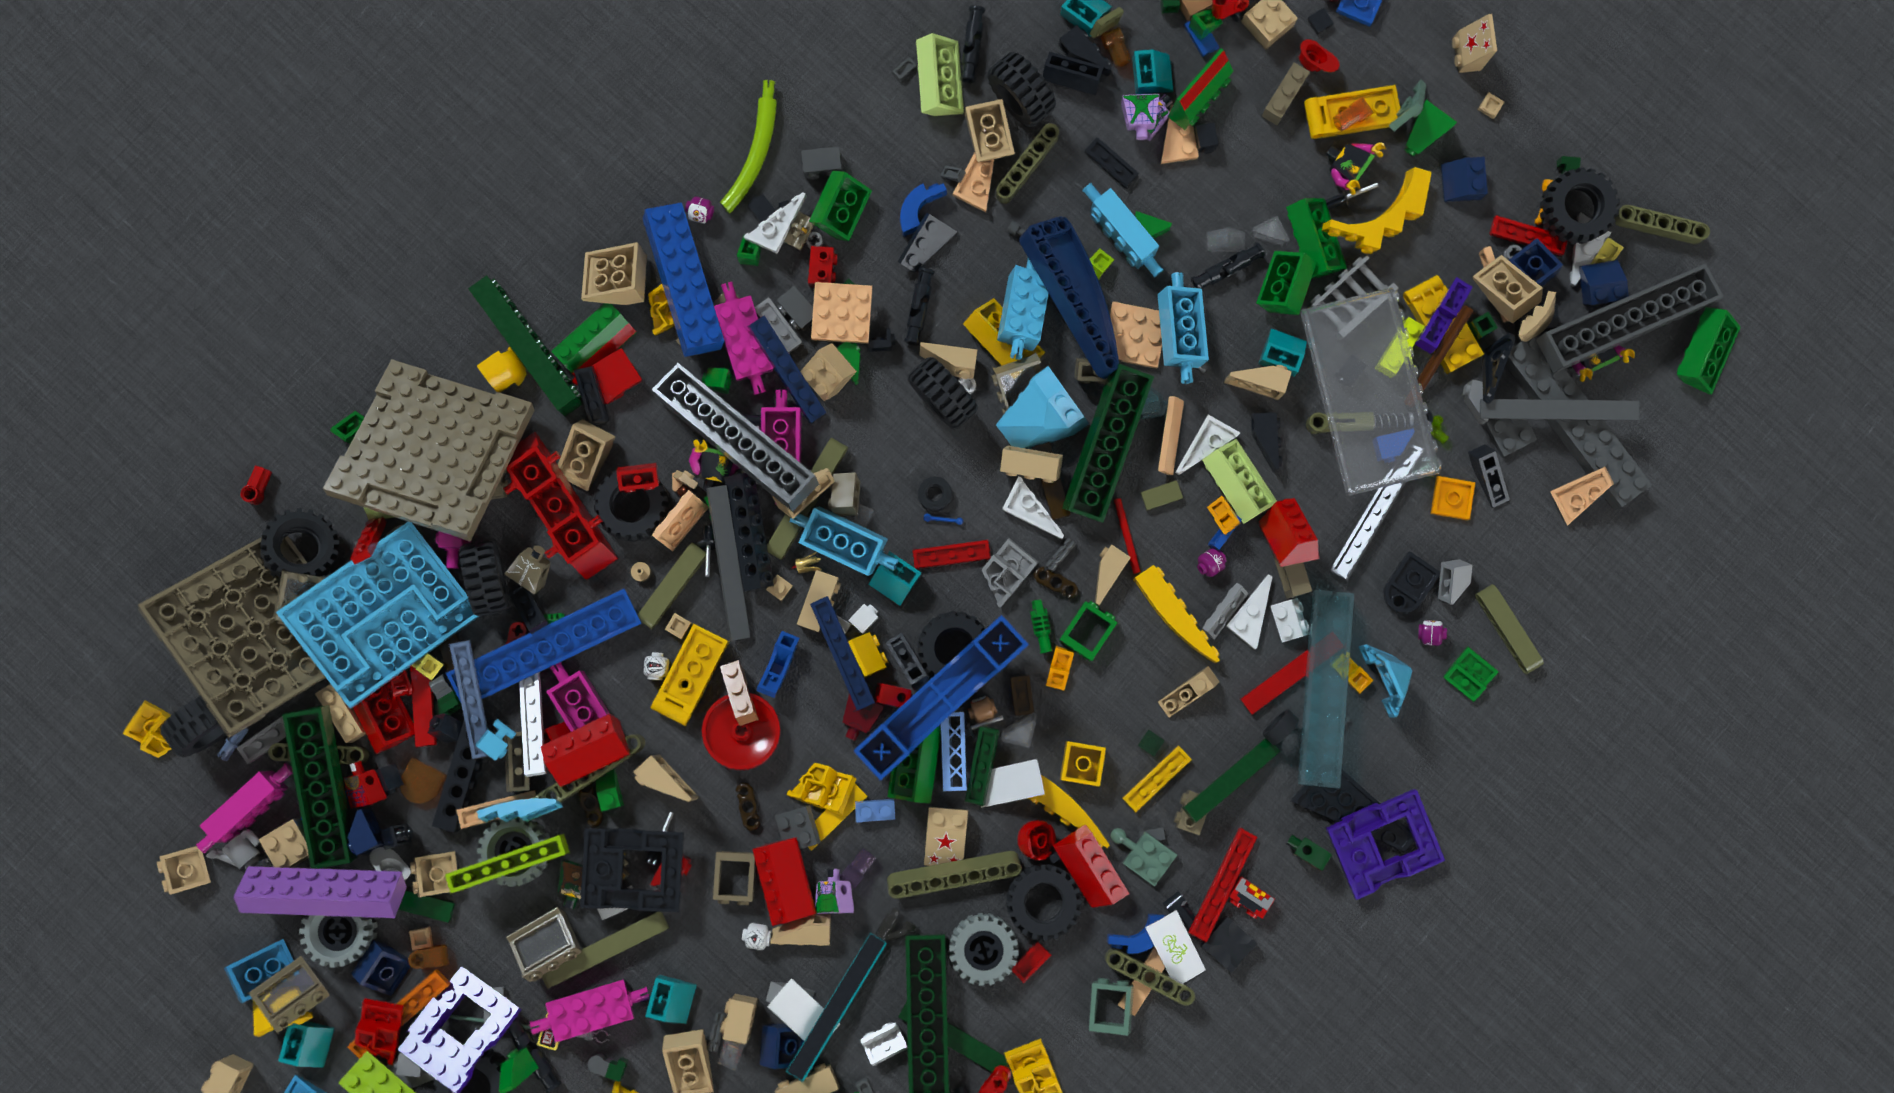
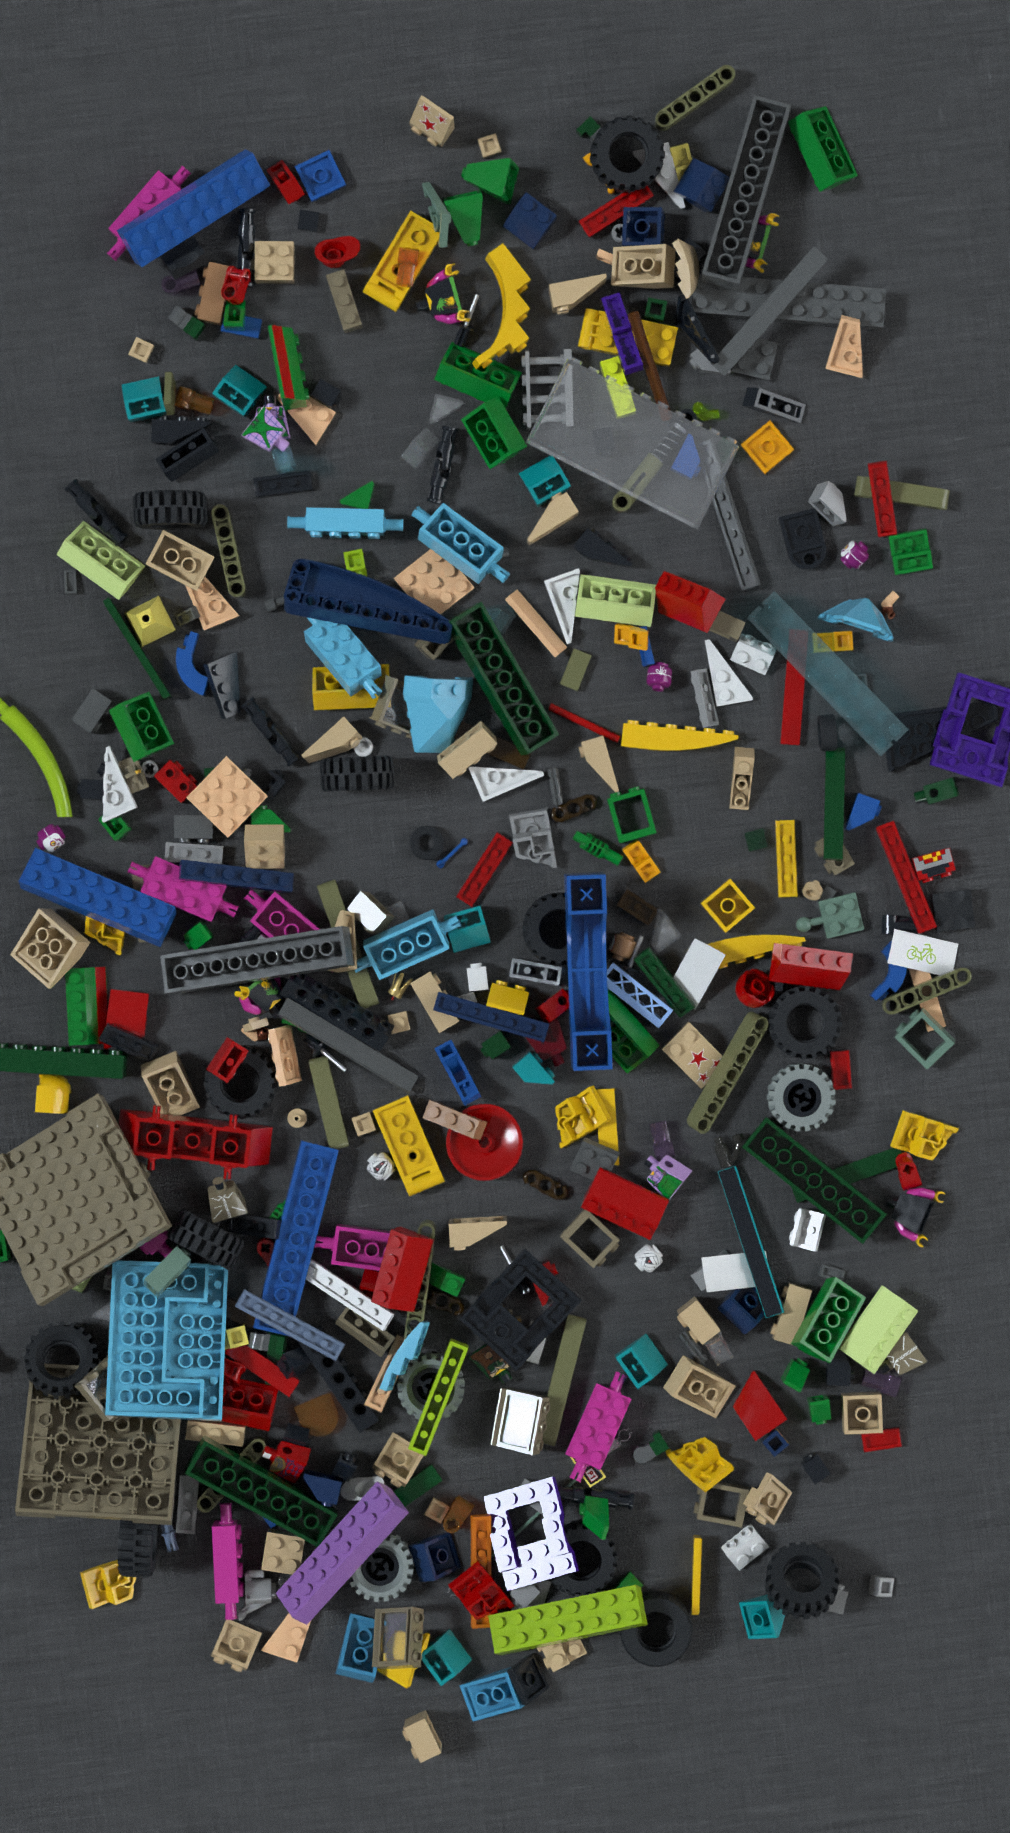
camera: 45 degrees left, 5 degrees up
red plate [350,516,387,565] -> none
medium azure brick [475,719,516,761] -> none
tan slope [771,914,831,946] -> none
medium blue plate [855,799,895,822] -> none
none -> dark green tile [103,597,171,699]
none -> light yellow slope [125,596,176,647]
none -> sand green window [144,1246,191,1298]
none -> light nougat wing [261,1613,311,1663]
none -> clear light blue slope [272,445,297,474]
none -> green slope [462,158,519,205]
none -> dark green brick [480,1031,511,1059]
none -> teal slope [512,1051,555,1085]
none -> tan slope [549,274,607,315]
none -> tan tile [802,880,823,900]
none -> blue slope [844,793,882,831]
none -> red tile [868,461,897,537]
none -> arm [881,591,899,620]

